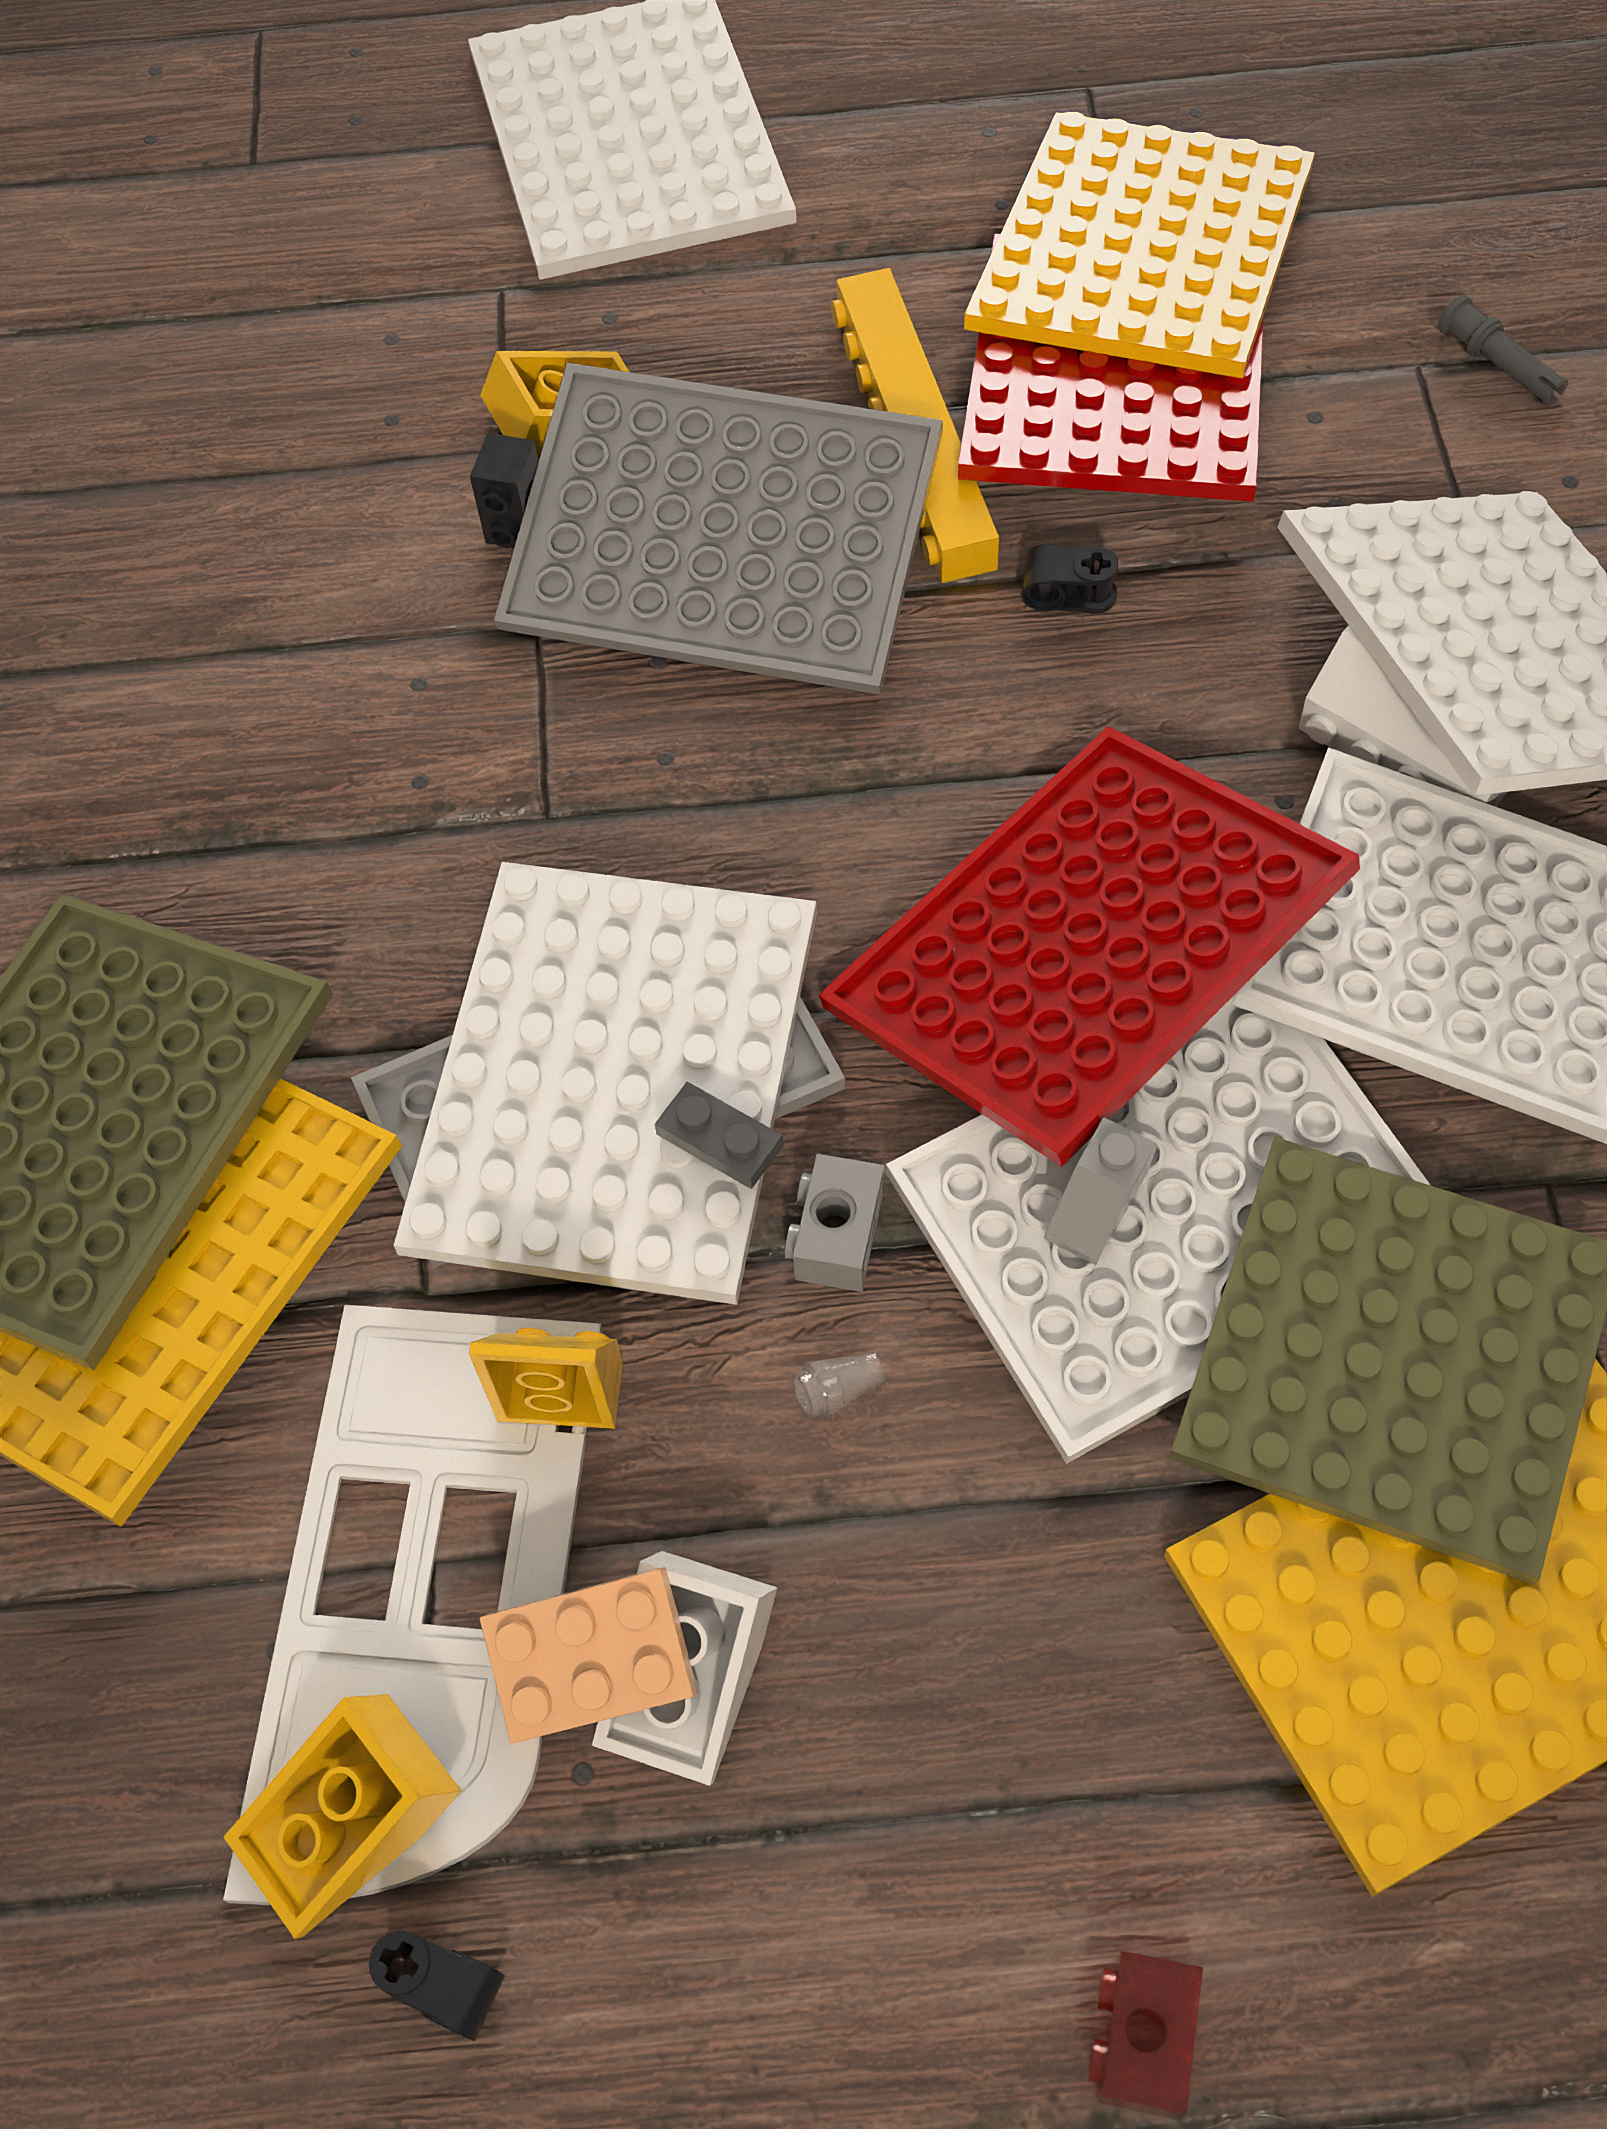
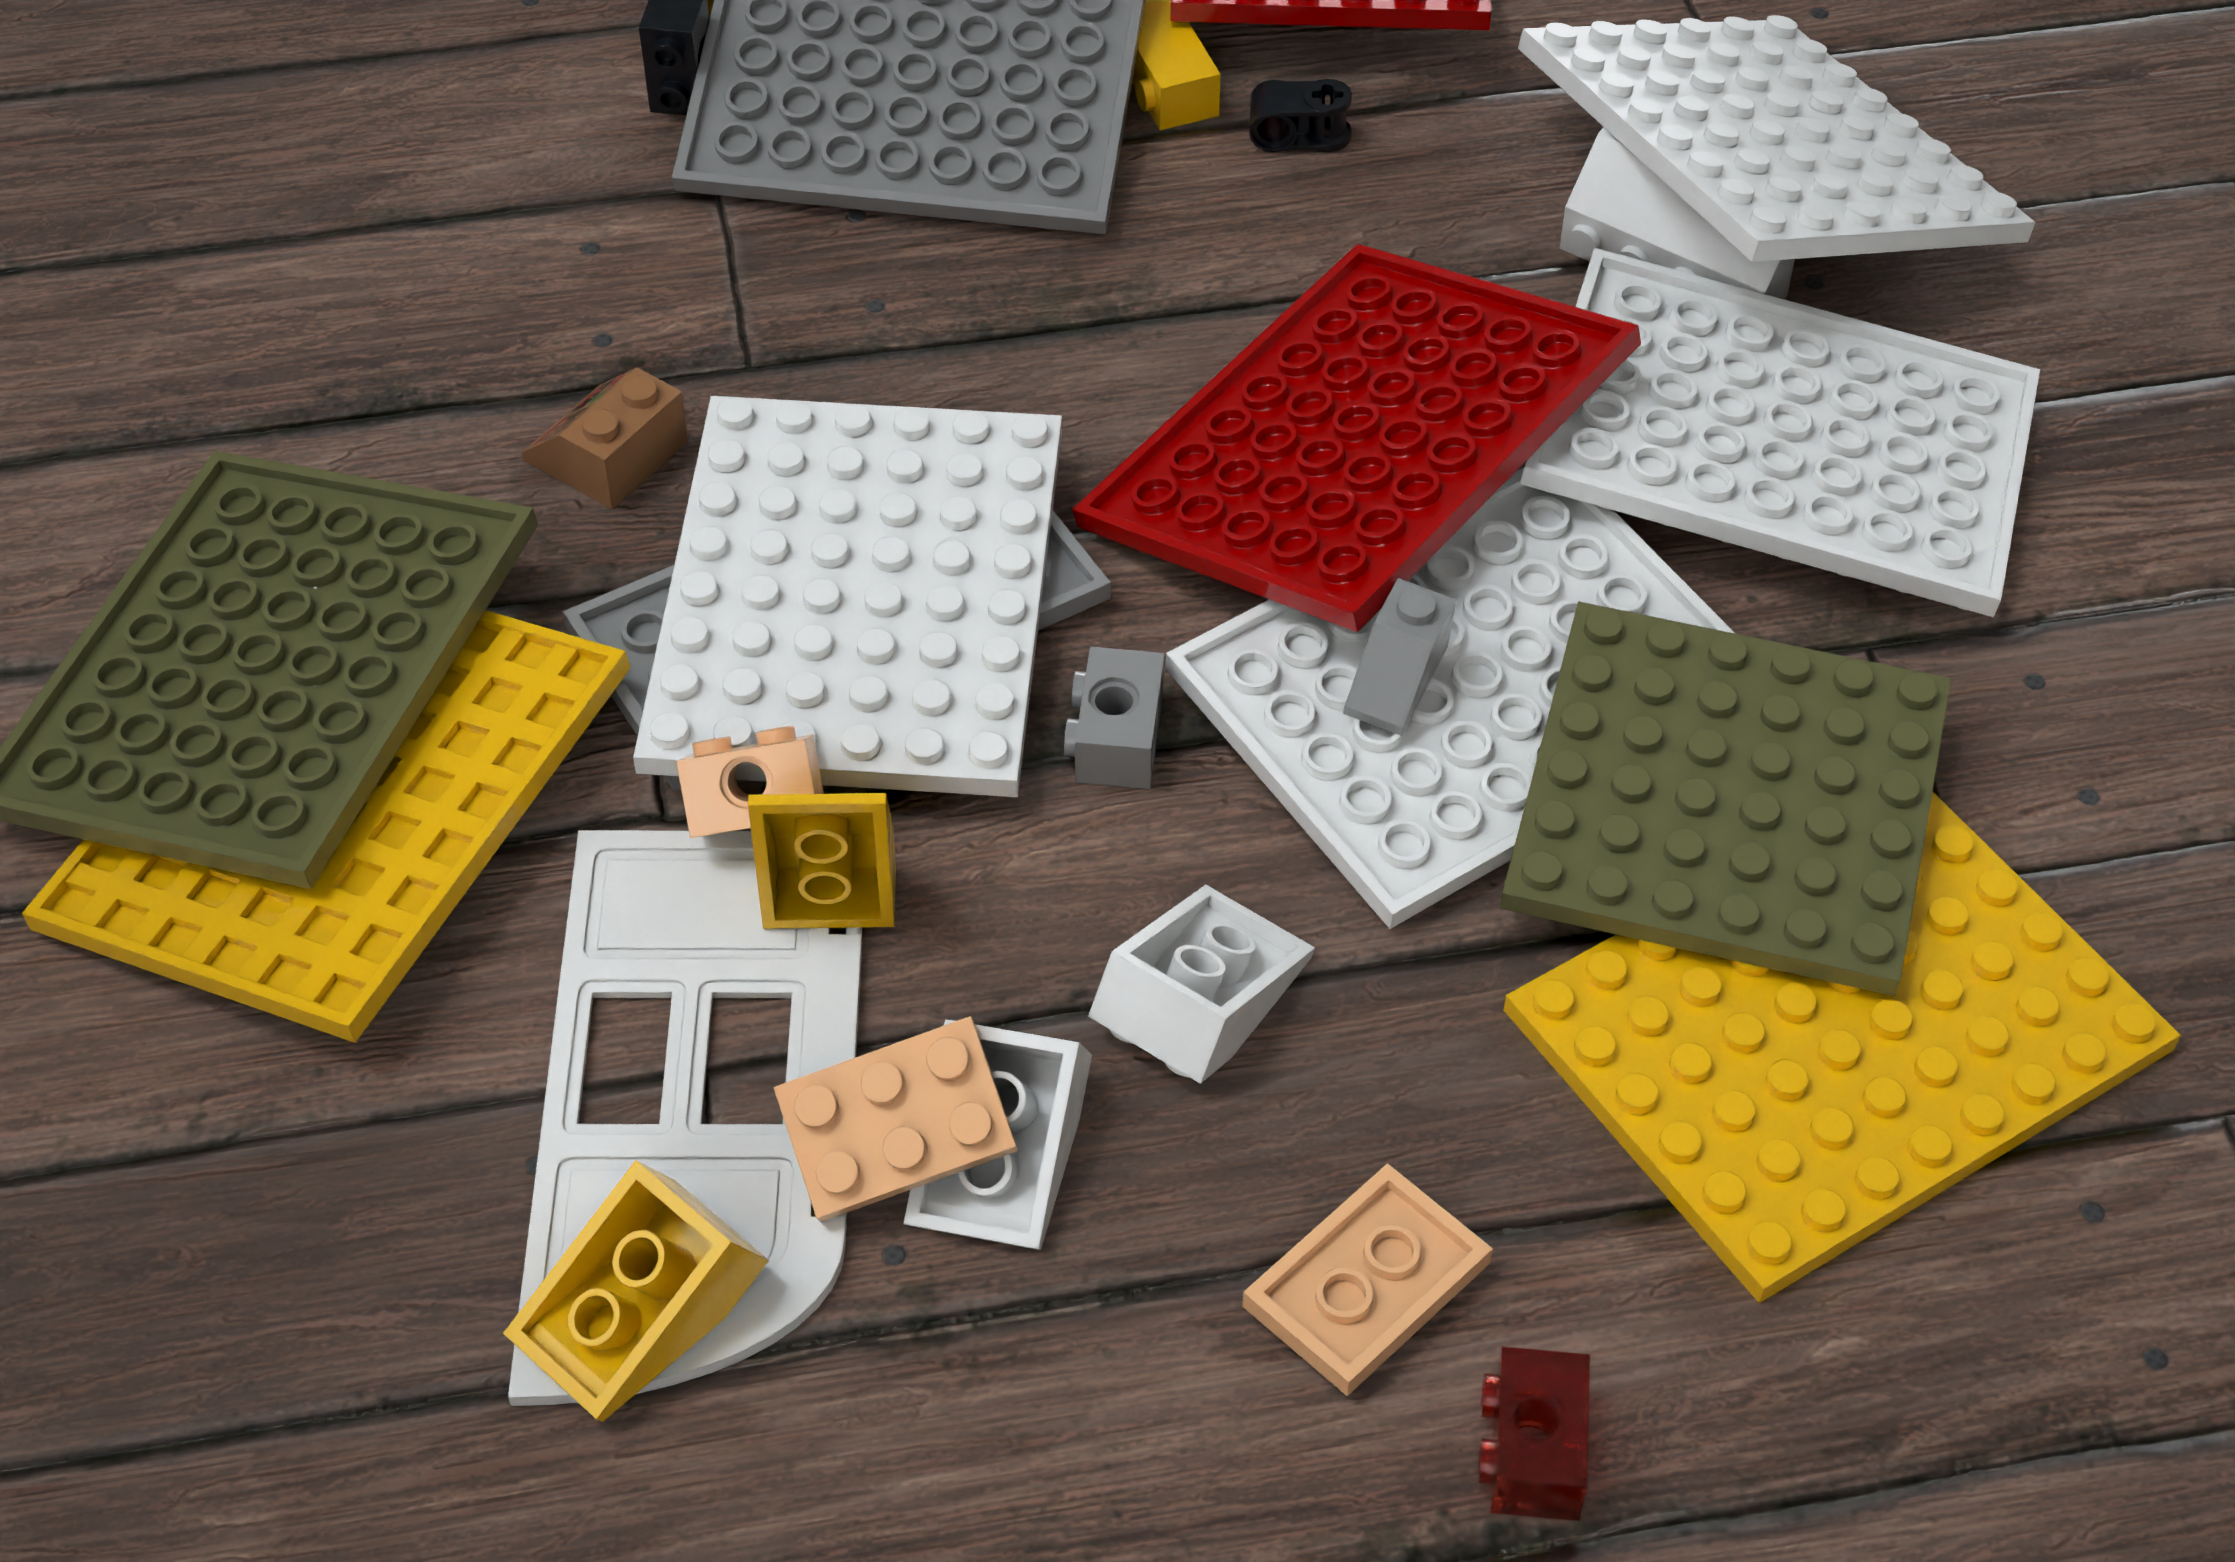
camera: 10 degrees left, 10 degrees down
black piece [369,1930,506,2041] -> none
dark grey plate [654,1081,784,1189] -> none
clear cone [792,1350,885,1419] -> none
none -> medium nougat slope [522,367,688,510]
none -> light nougat brick [676,726,824,838]
none -> white slope [1088,885,1315,1084]
none -> light nougat plate [1242,1163,1493,1396]

